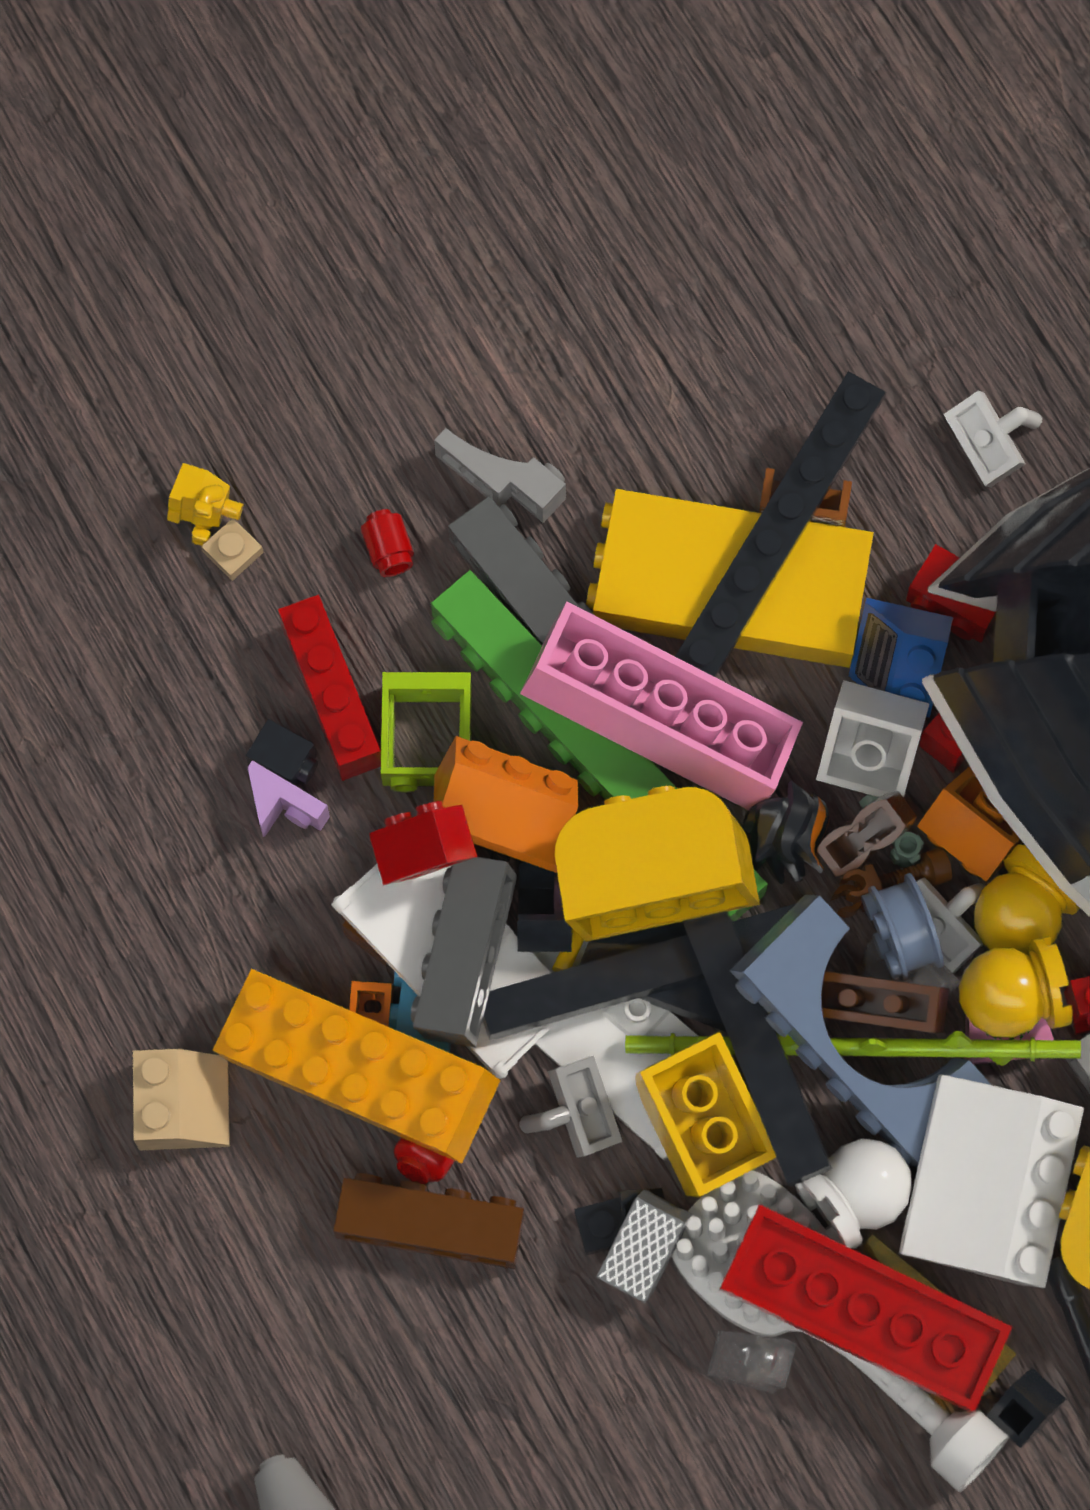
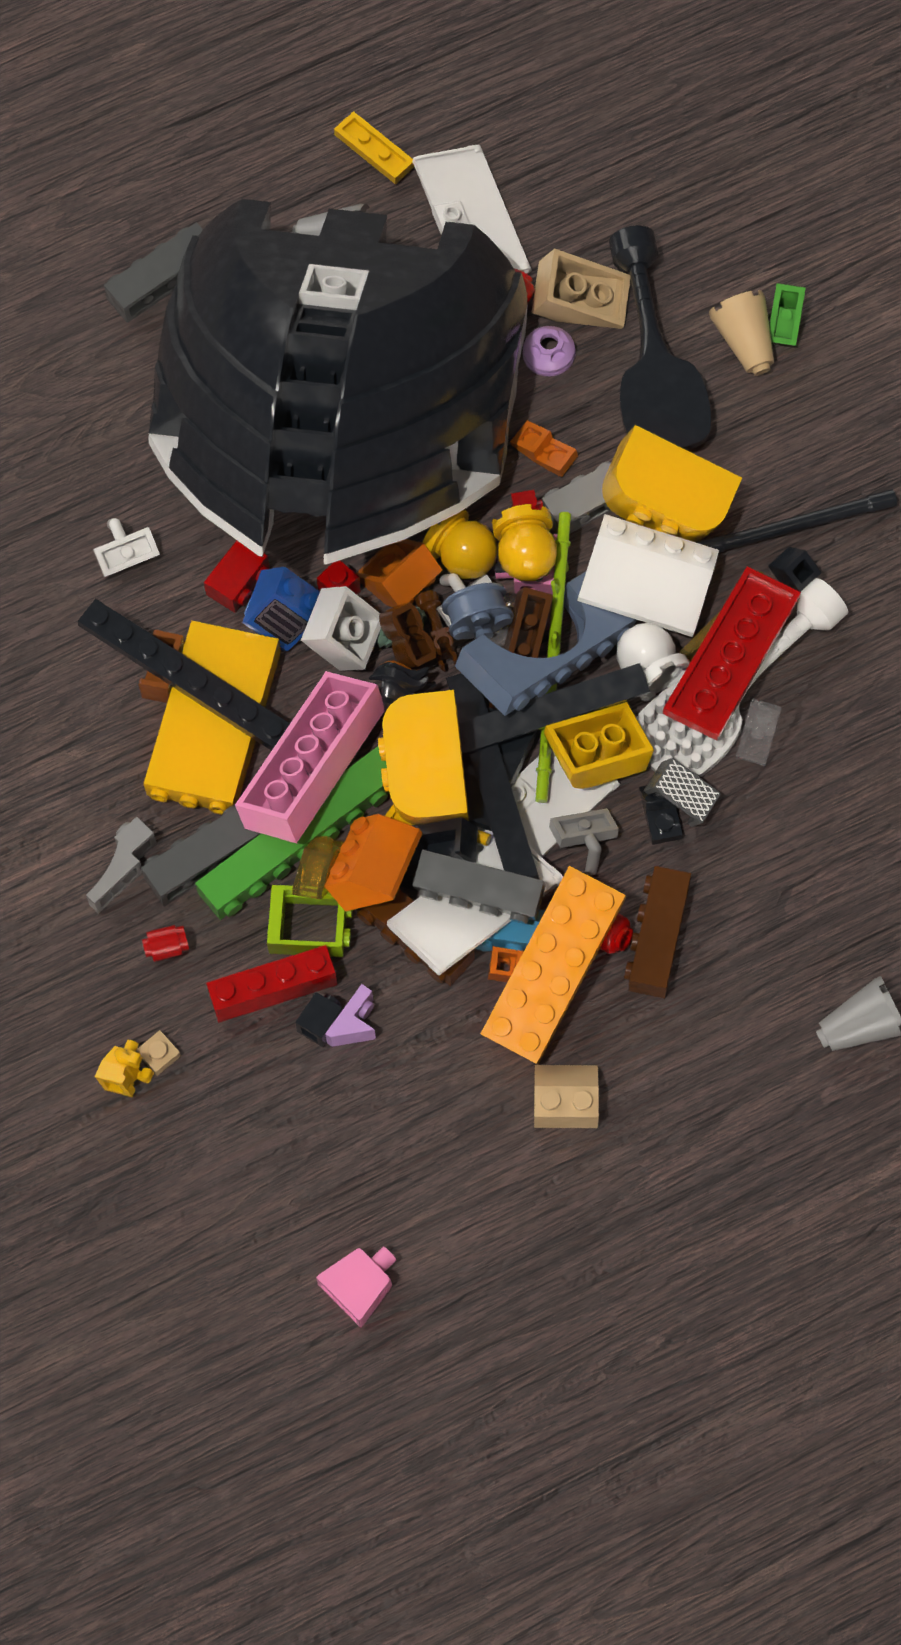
camera: 85 degrees left, 5 degrees down
red brick [369,800,477,885] -> none
none -> clear yellow slope [292,836,344,899]

